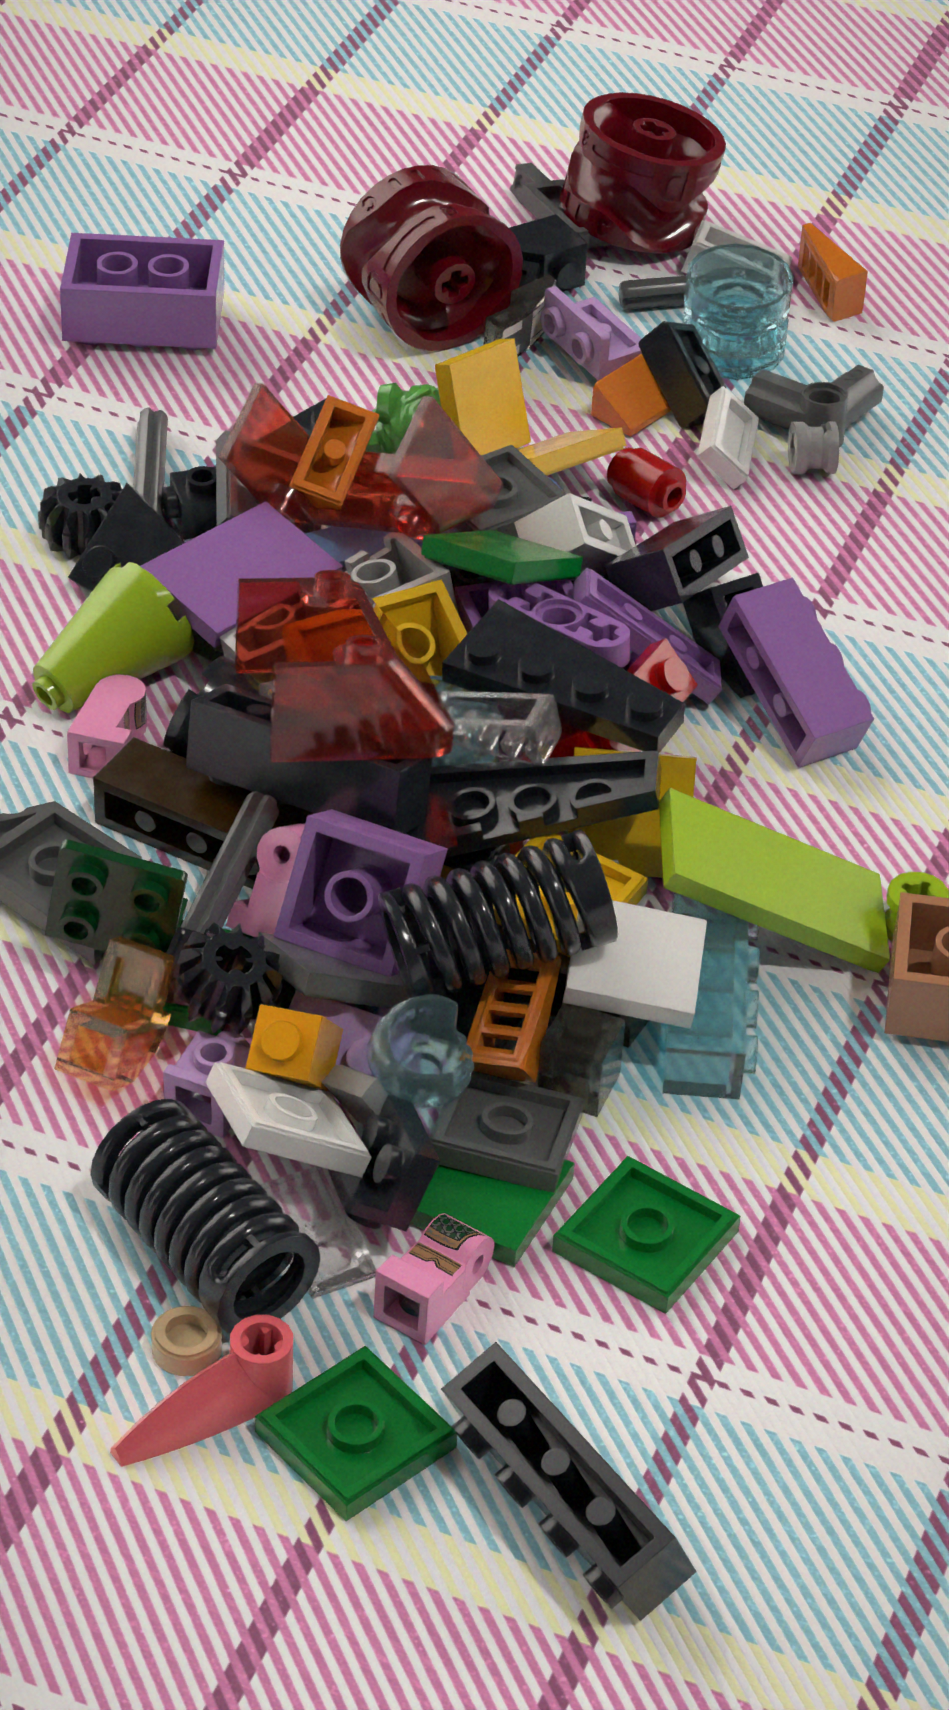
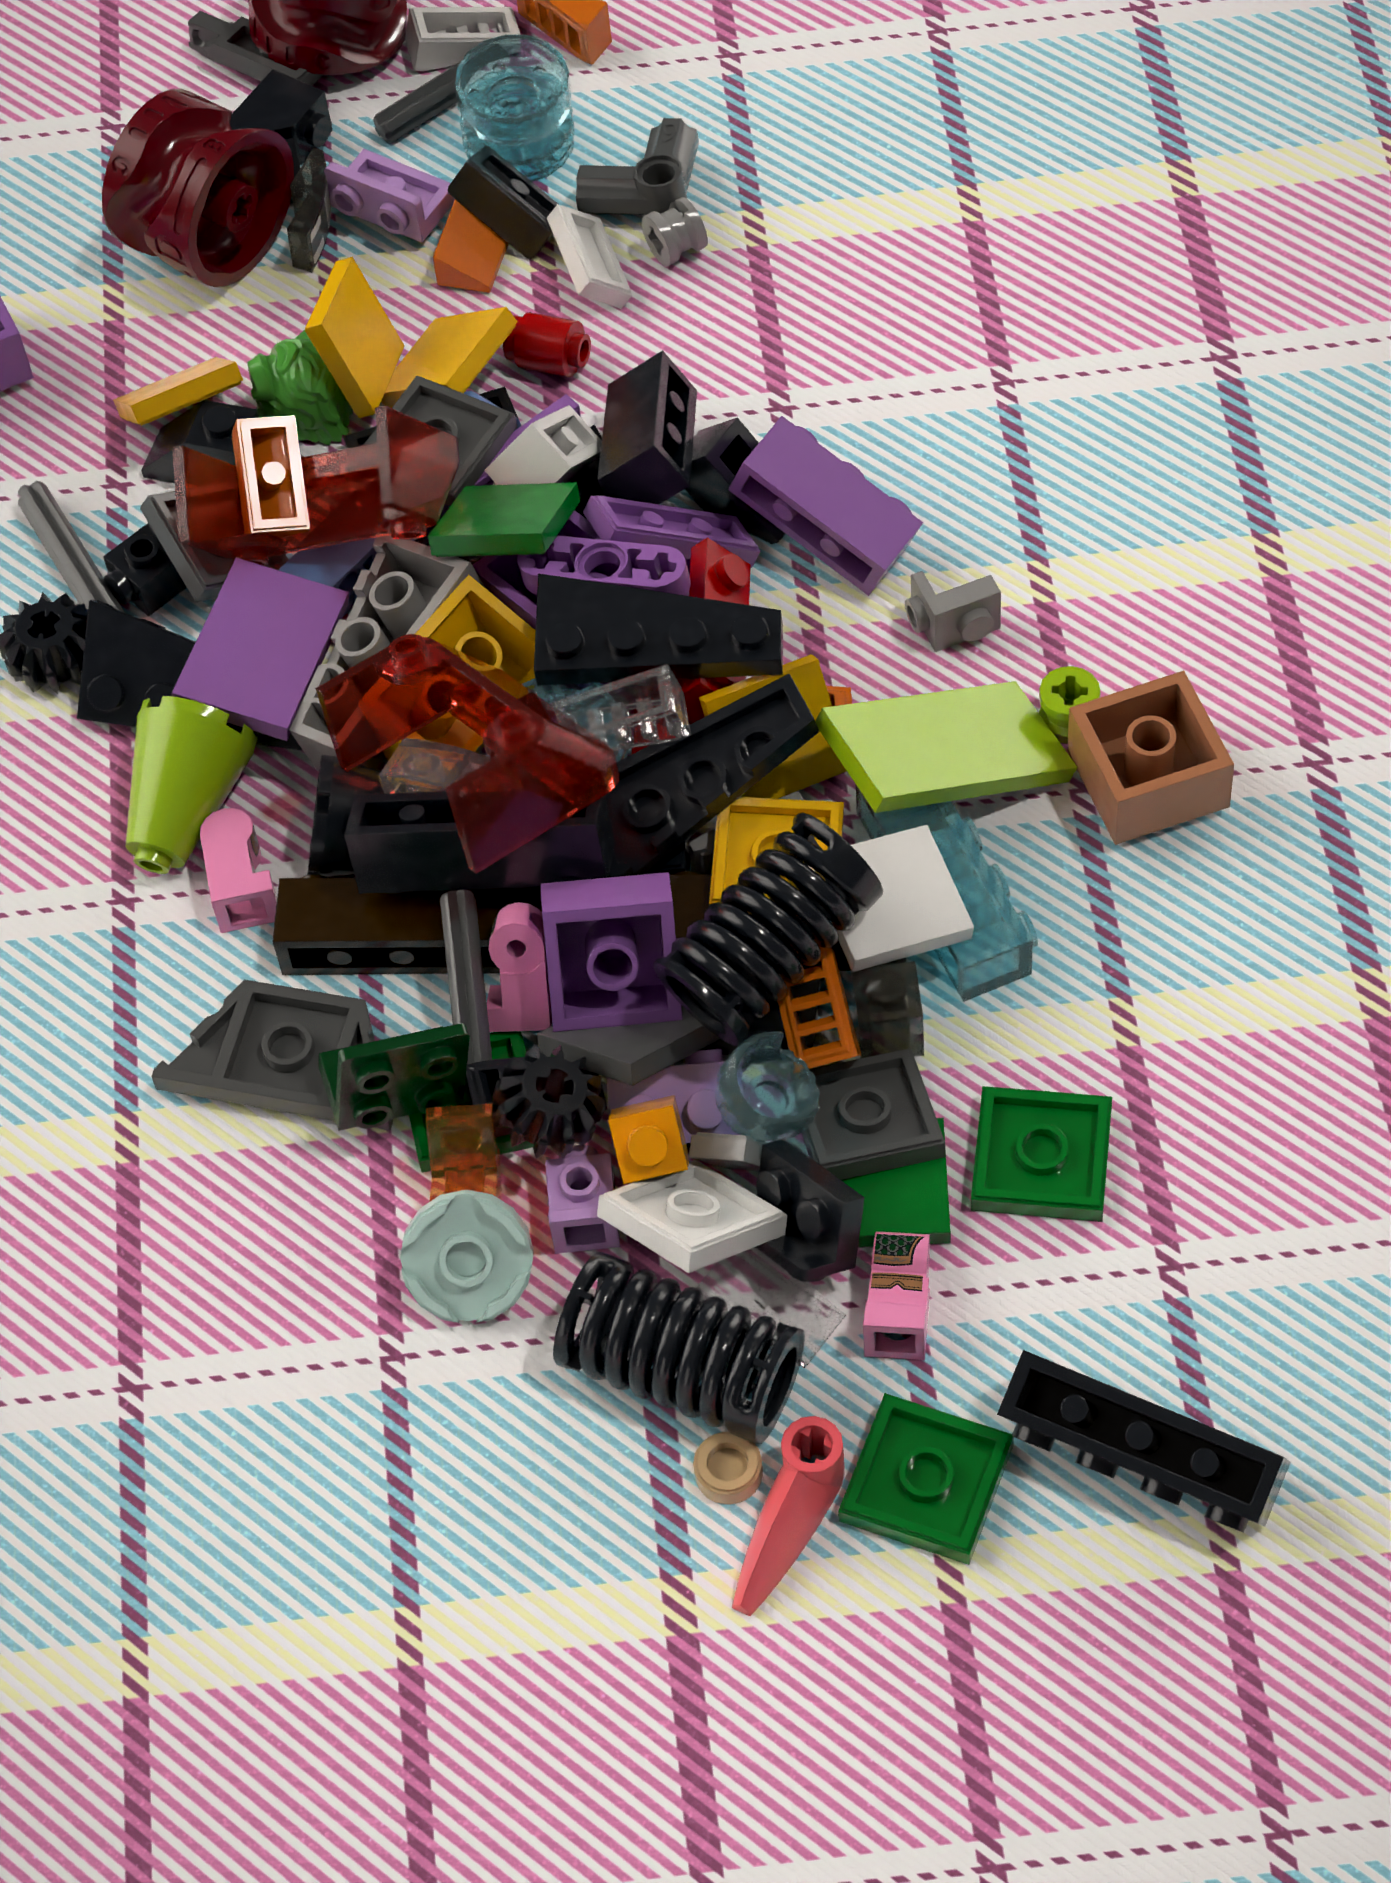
camera: 20 degrees left, 15 degrees up
none -> yellow tile [113,357,243,426]
none -> light aqua tile [400,1190,534,1323]
none -> light grey bracket [905,571,1001,652]

